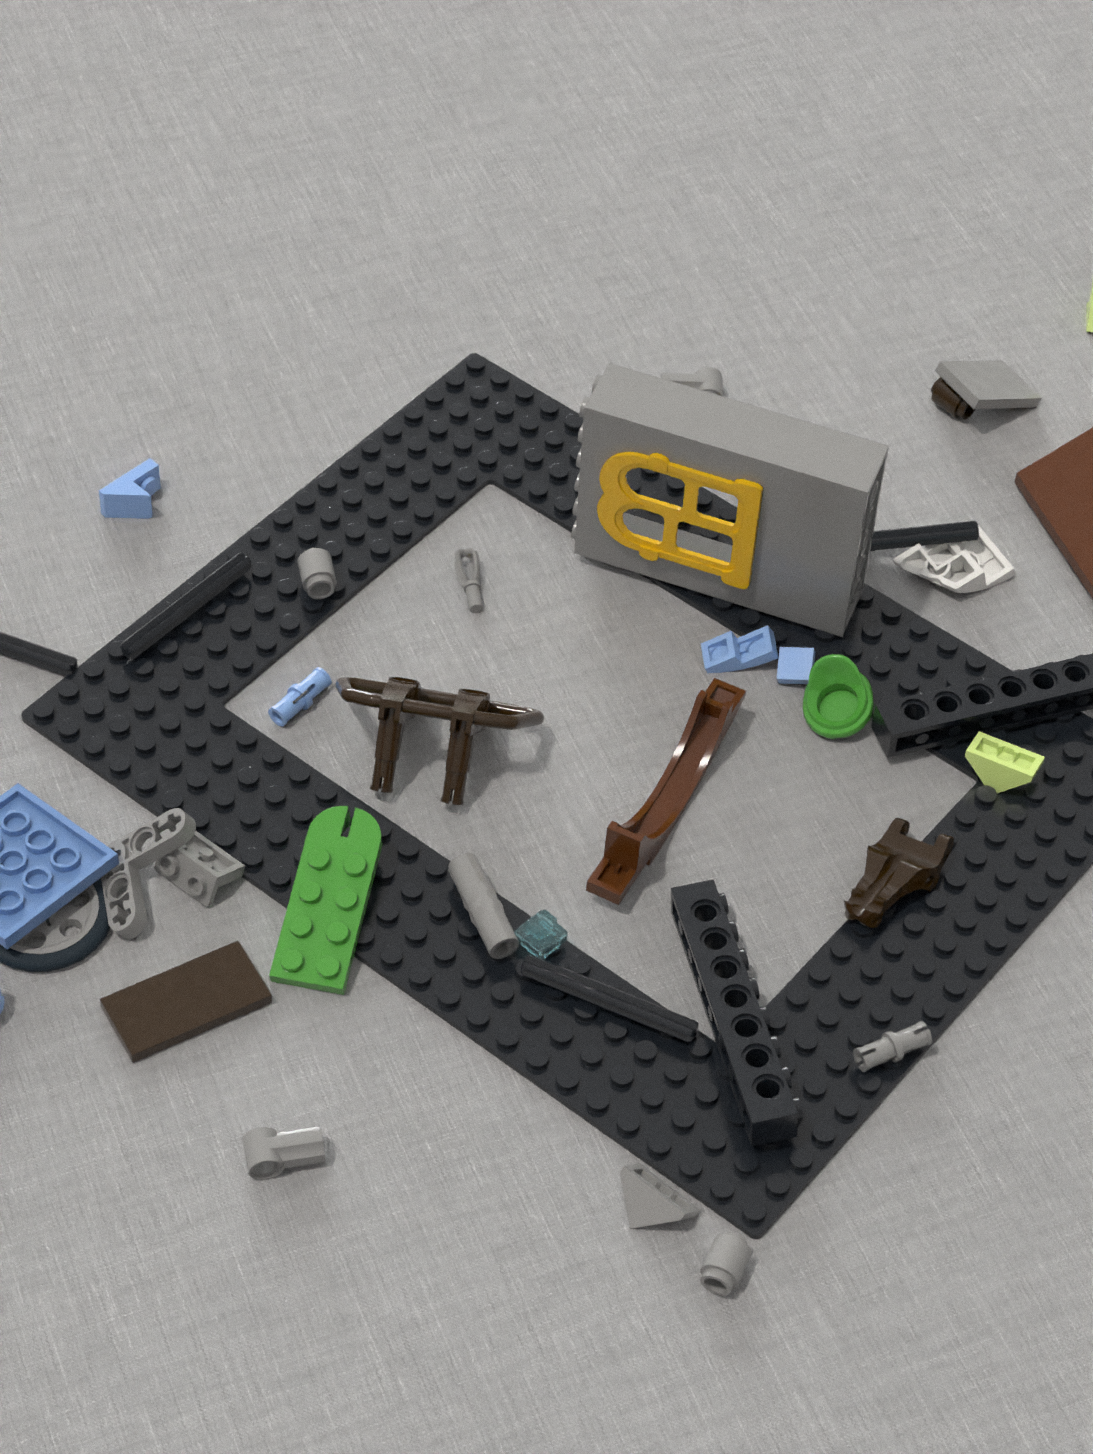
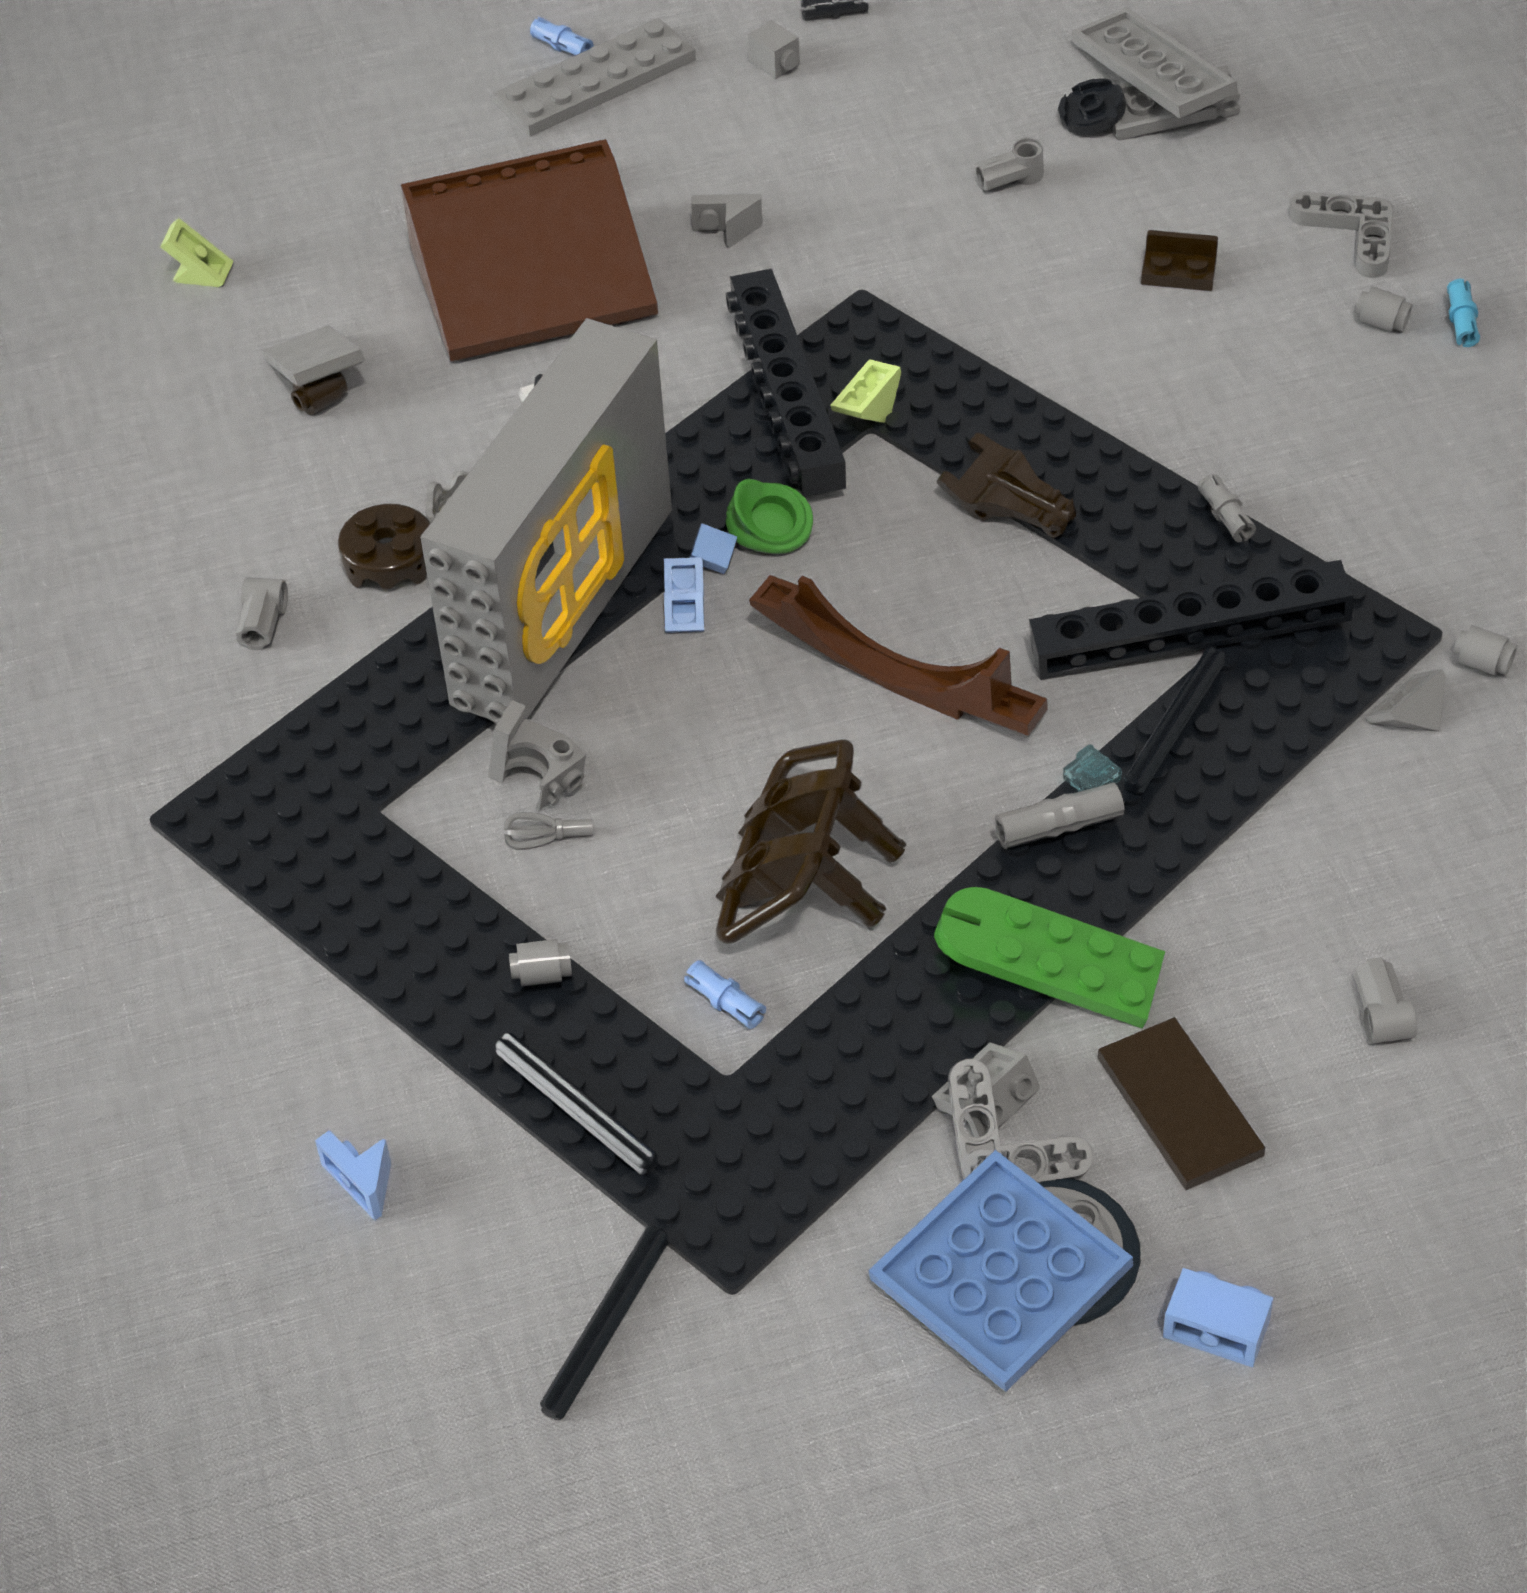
camera: 80 degrees left, 0 degrees up
none -> light grey tile [488,700,586,810]

